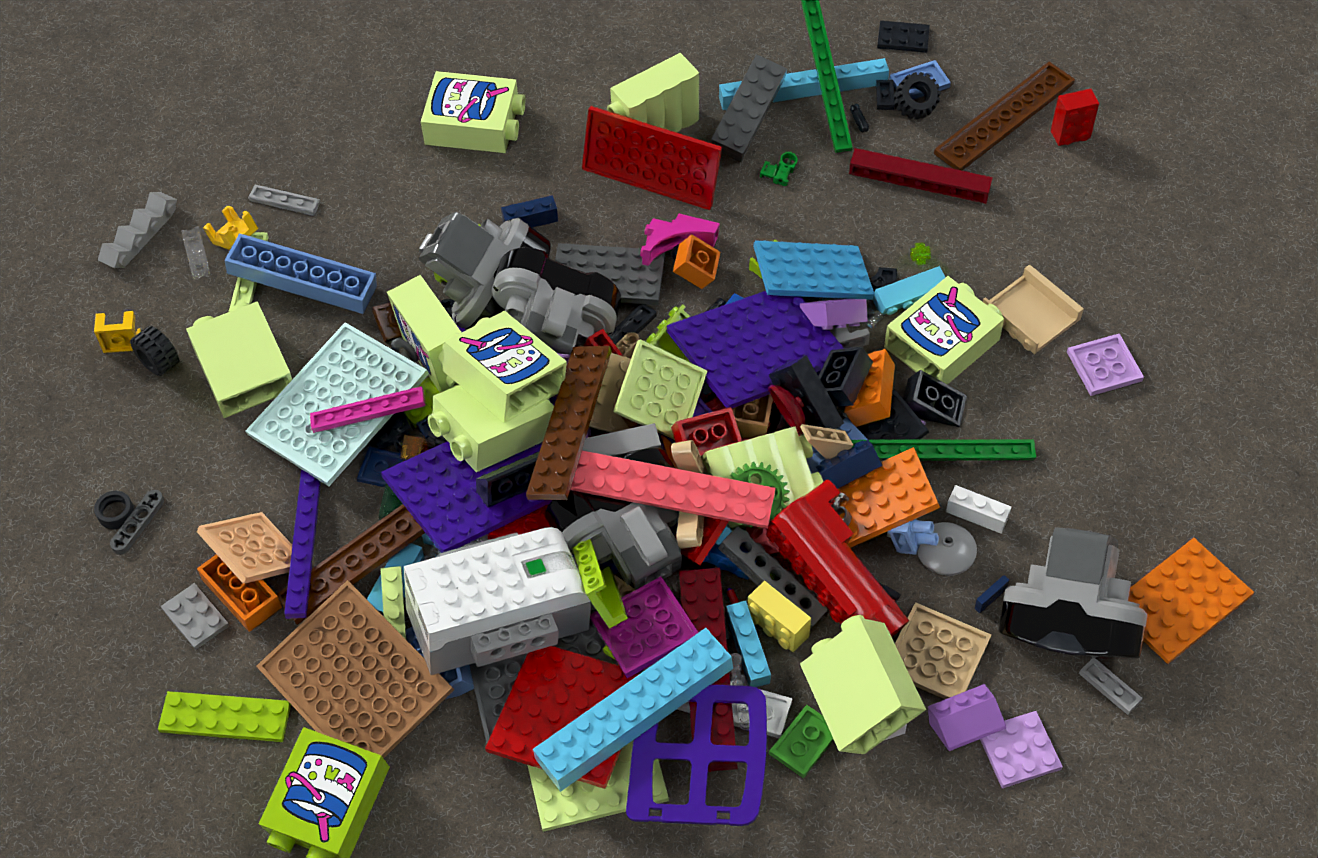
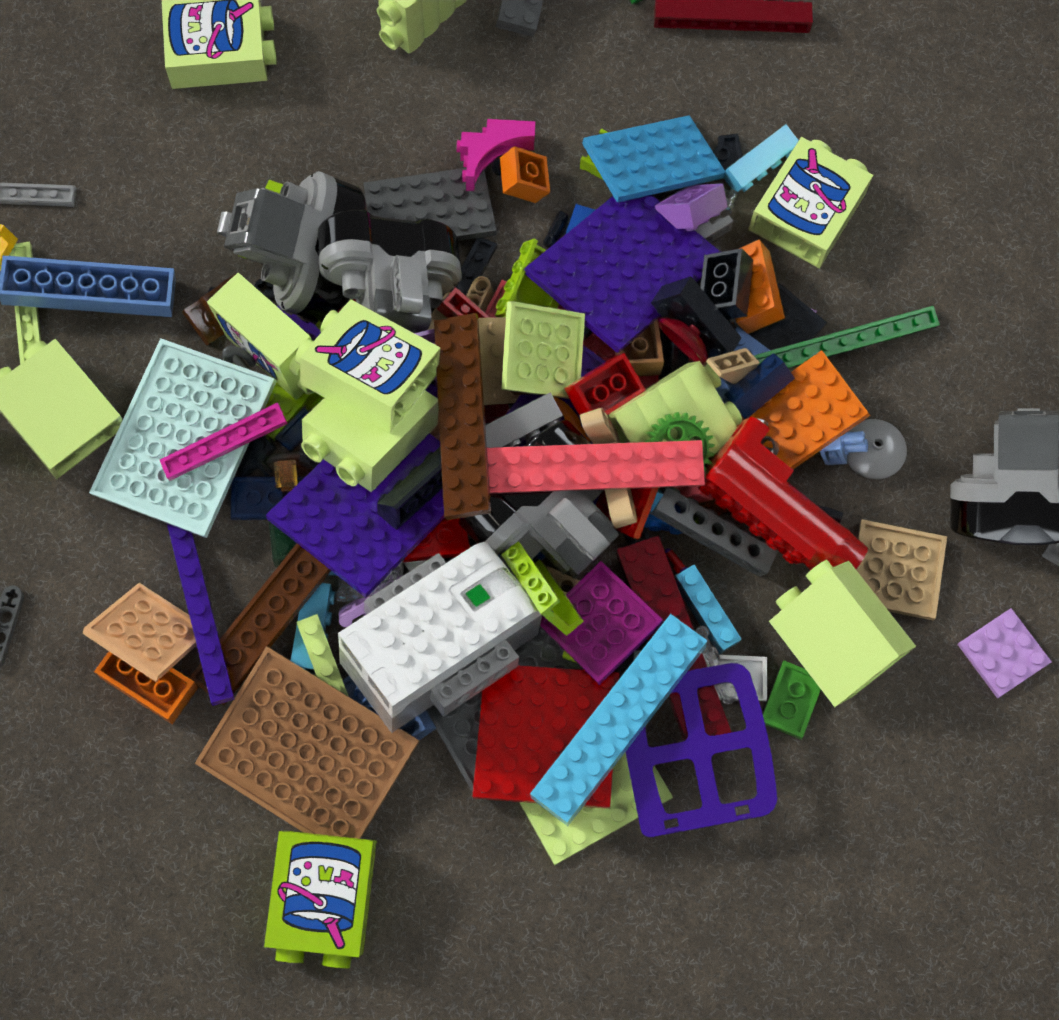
camera: 20 degrees left, 15 degrees up
lime plate [158,691,291,742] -> none
light grey plate [161,583,229,650] -> none
dark blue brick [501,195,558,229] -> none
red plate [582,106,722,210] -> none
light yellow brick [748,581,811,652] -> none
green piece [760,152,798,186] -> none
black slope [903,369,967,427] -> none
clear neon green gear [910,242,931,265] -> none
medium lavender slope [928,684,1006,751] -> none
white brick [946,485,1011,534] -> none
dark blue tile [975,575,1010,613] -> none
tan panel [983,265,1084,354] -> none
lavender plate [1067,334,1144,396] -> none

